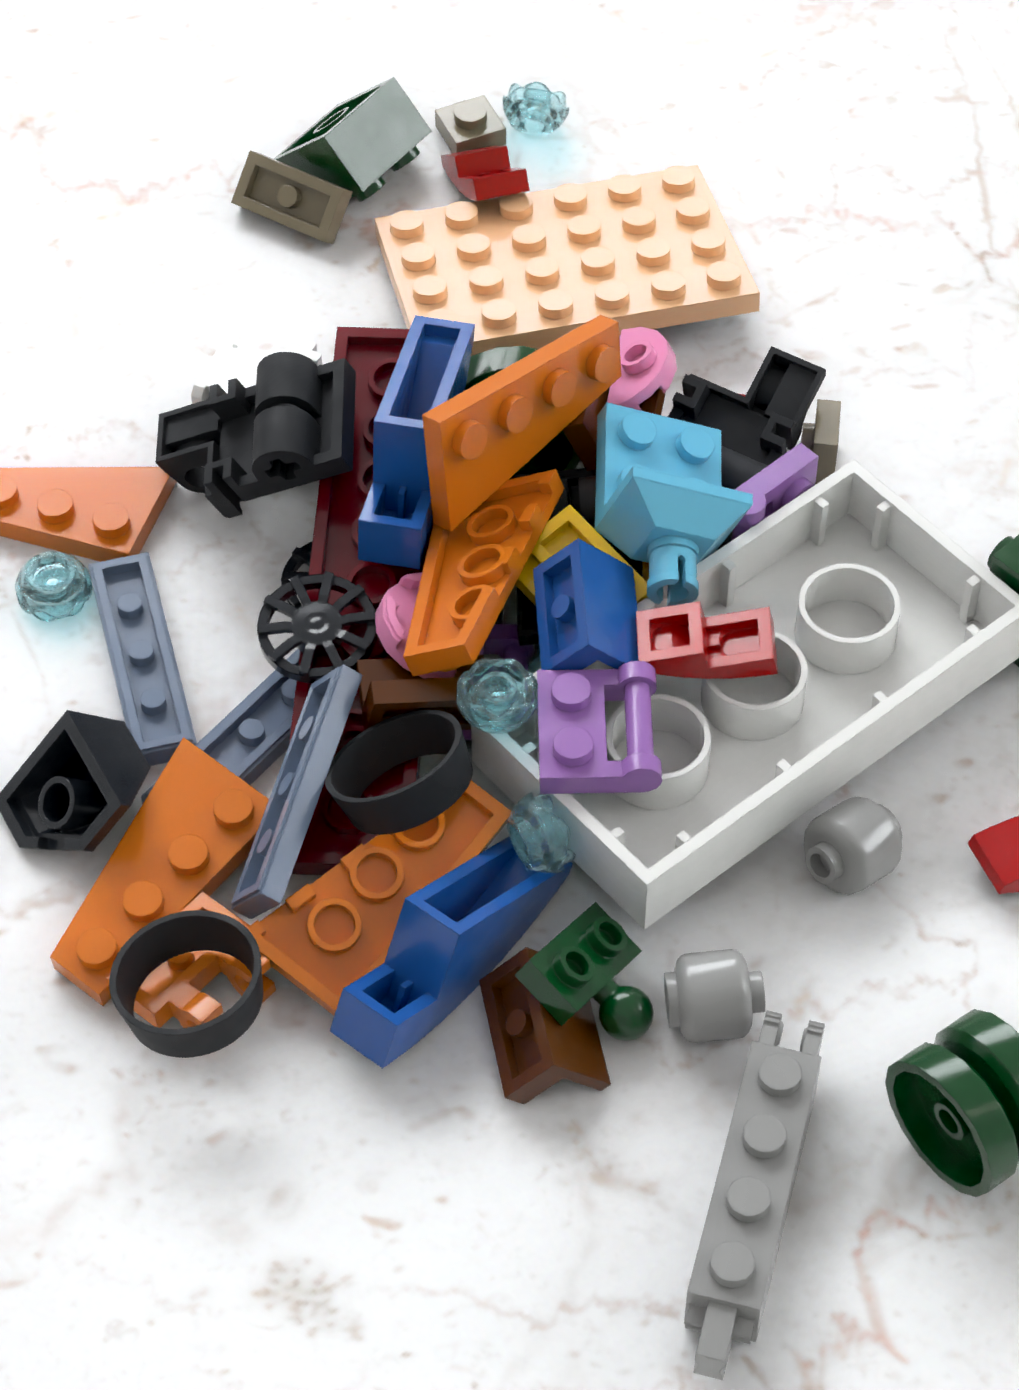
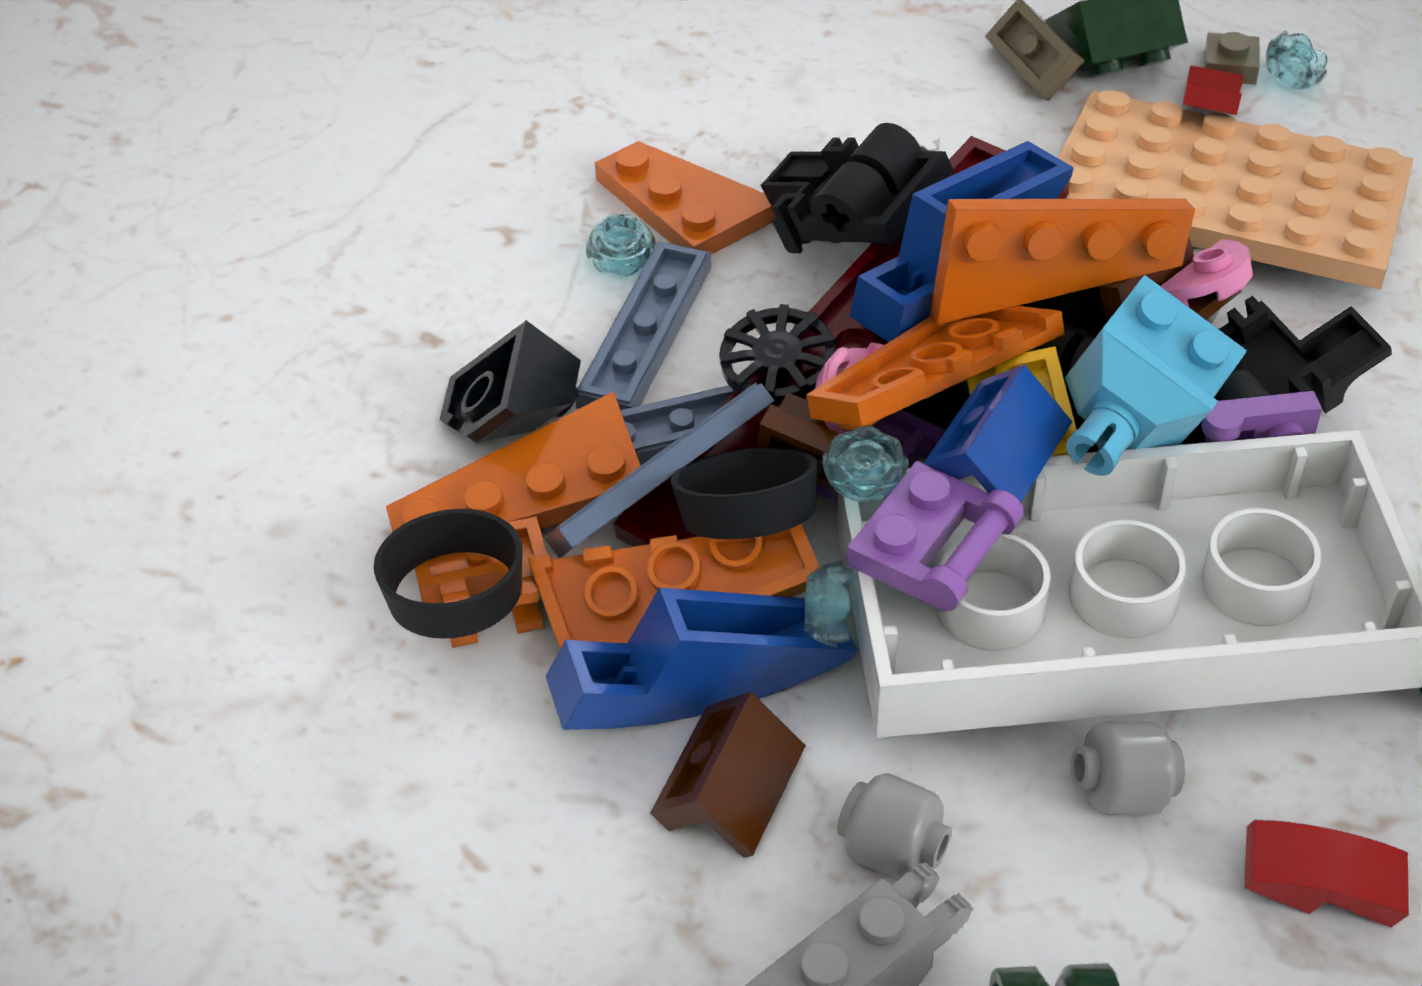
camera: 35 degrees right, 5 degrees down
dark green plate [515,902,654,1041] -> none
slope [636,601,778,679] -> none
dark tan plate [801,399,841,484] -> none

